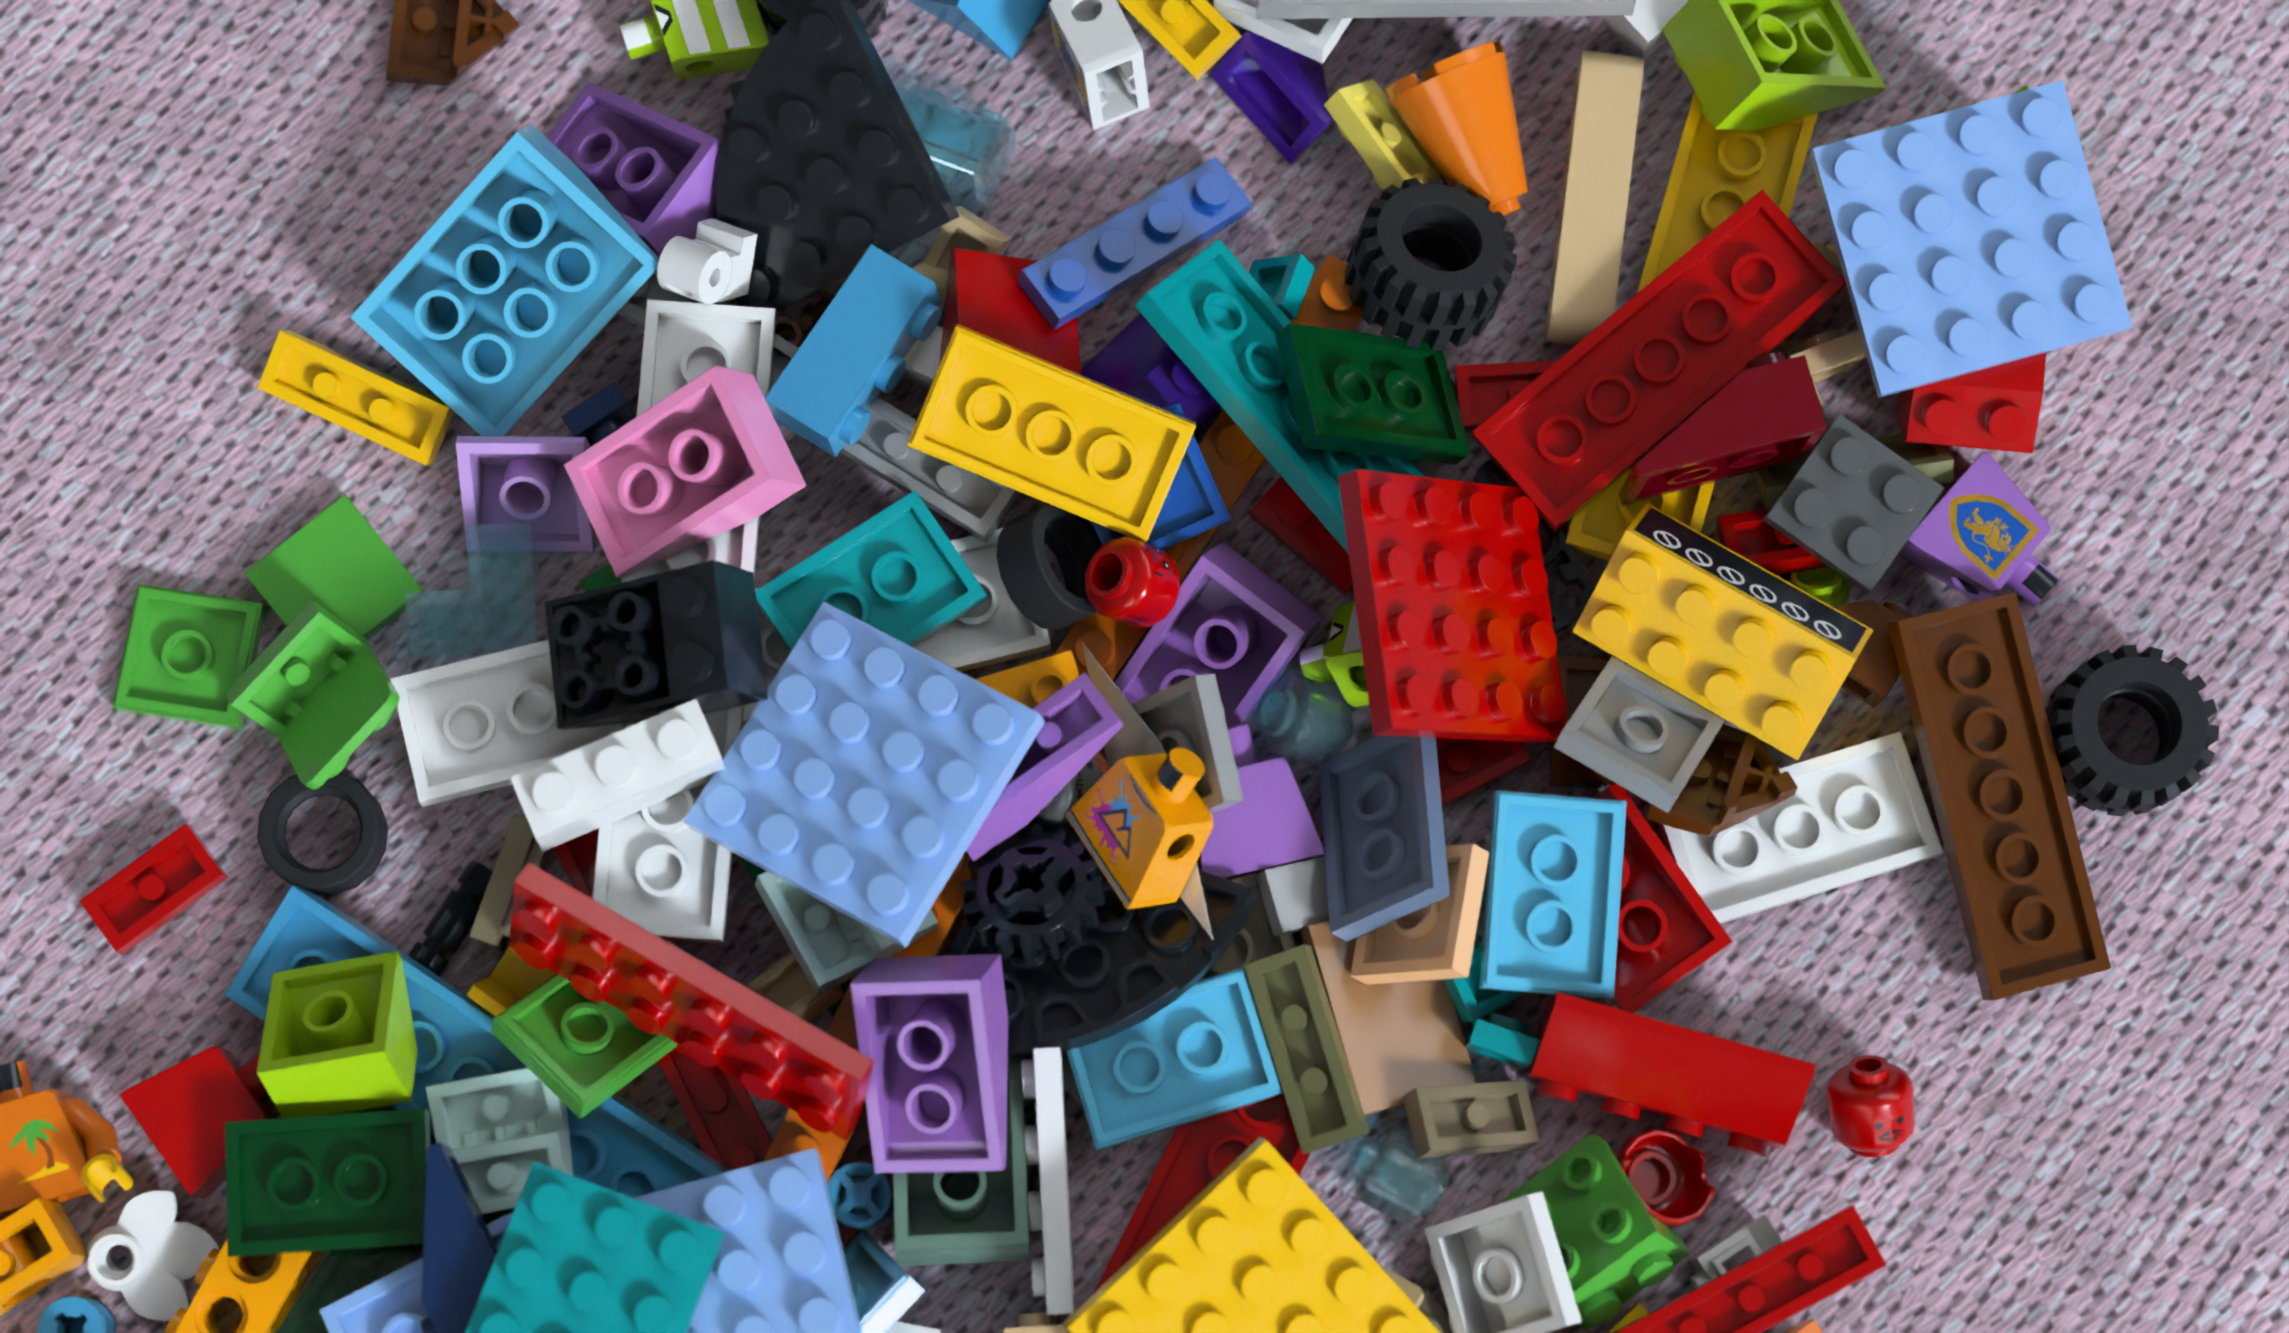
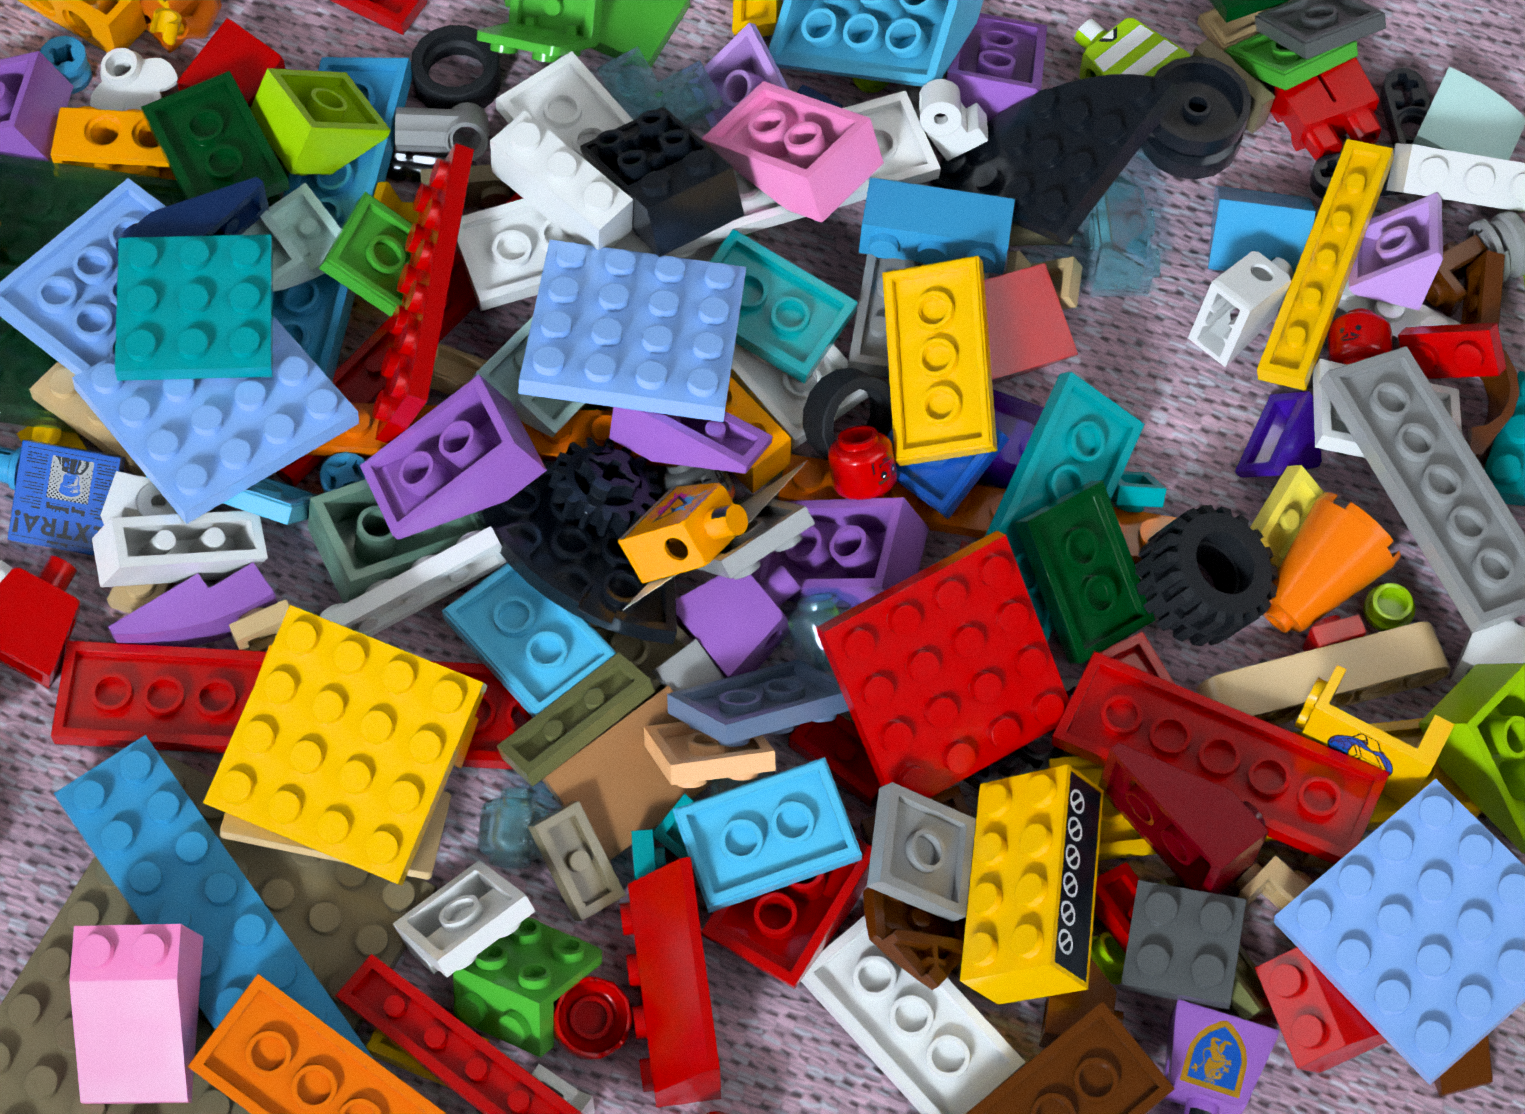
camera: 65 degrees right, 15 degrees down
blue plate [1017,156,1253,330] -> none
none -> light grey piece [395,102,489,160]
none -> yellow panel [1294,665,1455,805]
none -> red plate [1302,614,1366,652]
none -> lime plate [1363,583,1416,631]

